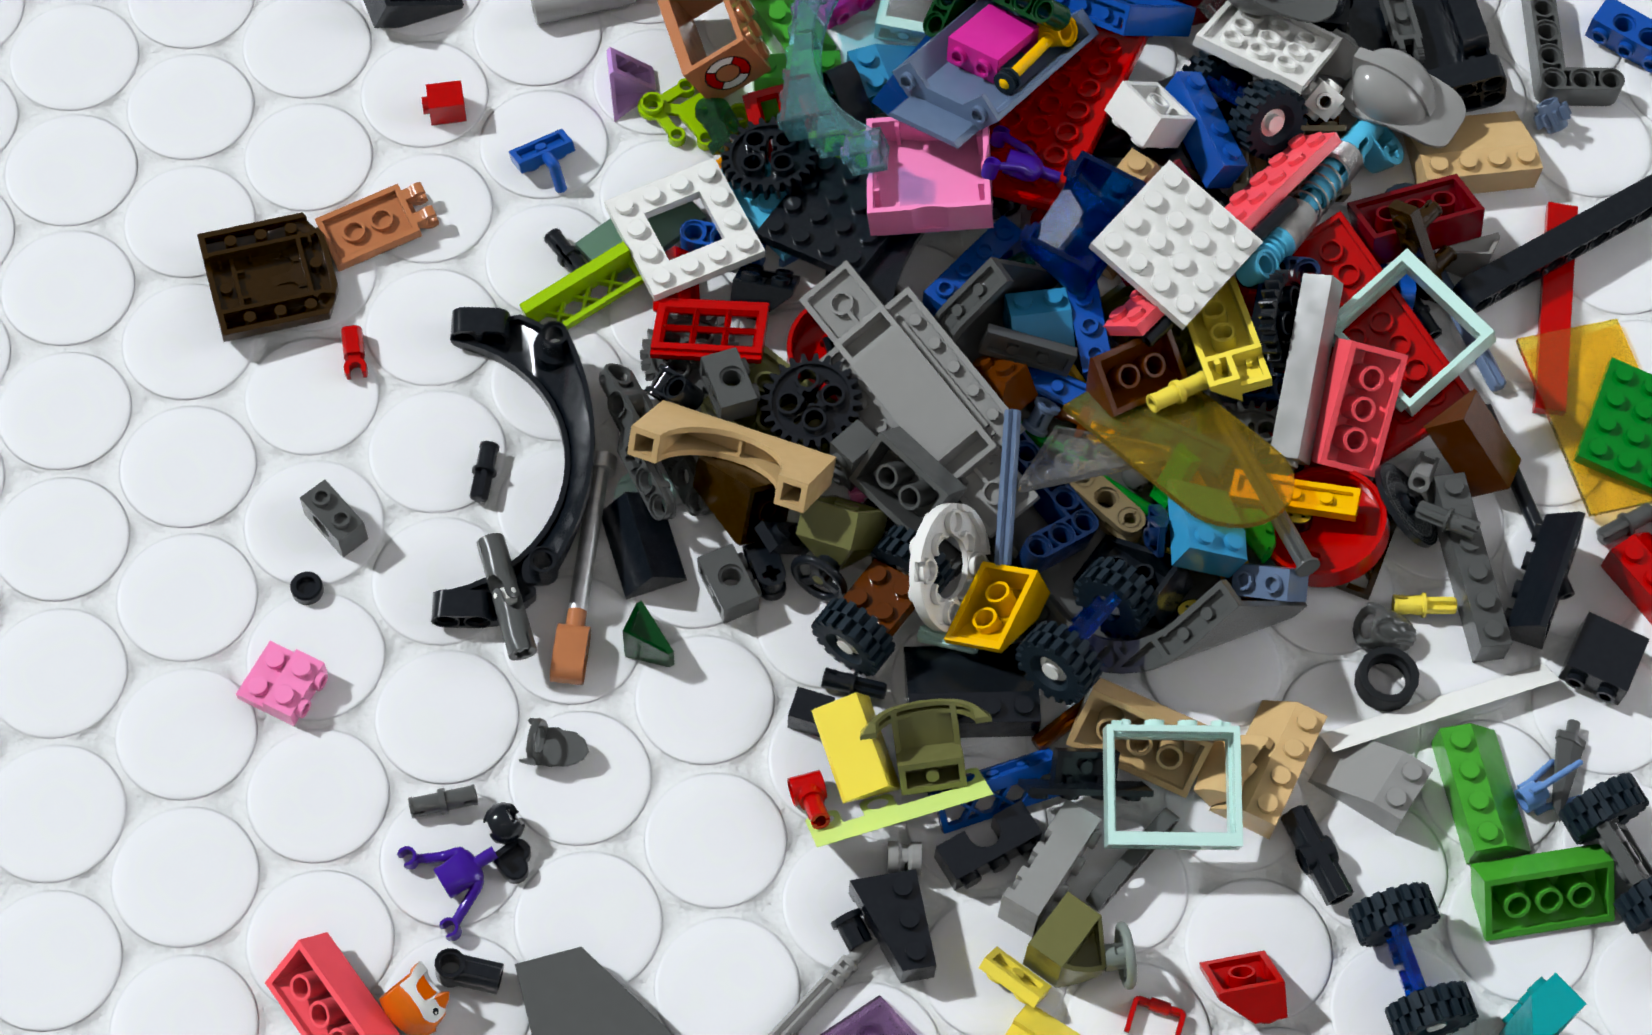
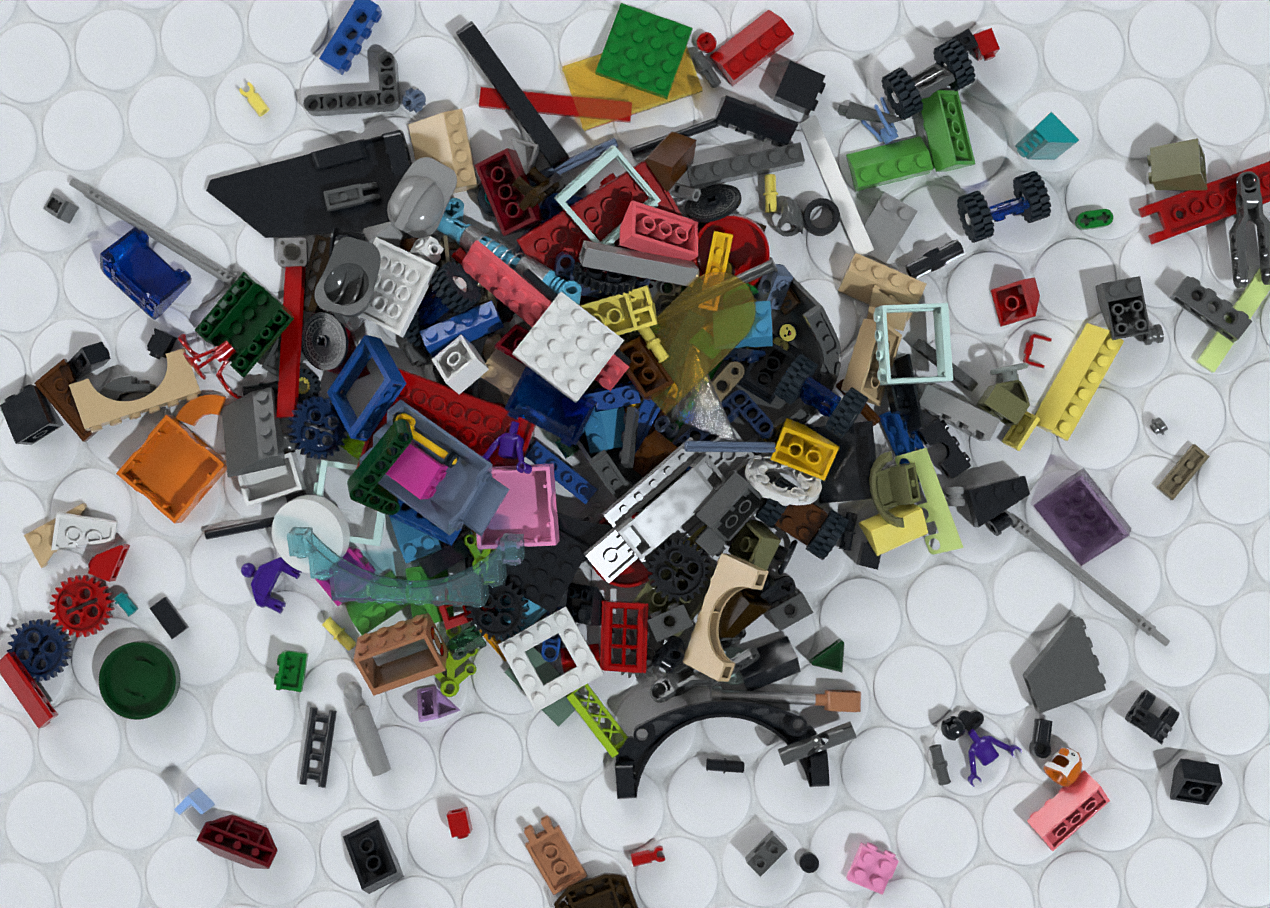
camera: 90 degrees left, 25 degrees up
blue plate [508,129,576,193] -> none
dark grey piece [519,718,589,767] -> none
black pin [544,228,586,273] -> none
red pin [787,770,830,829] -> none
dark grey axle [1415,500,1481,541] -> none

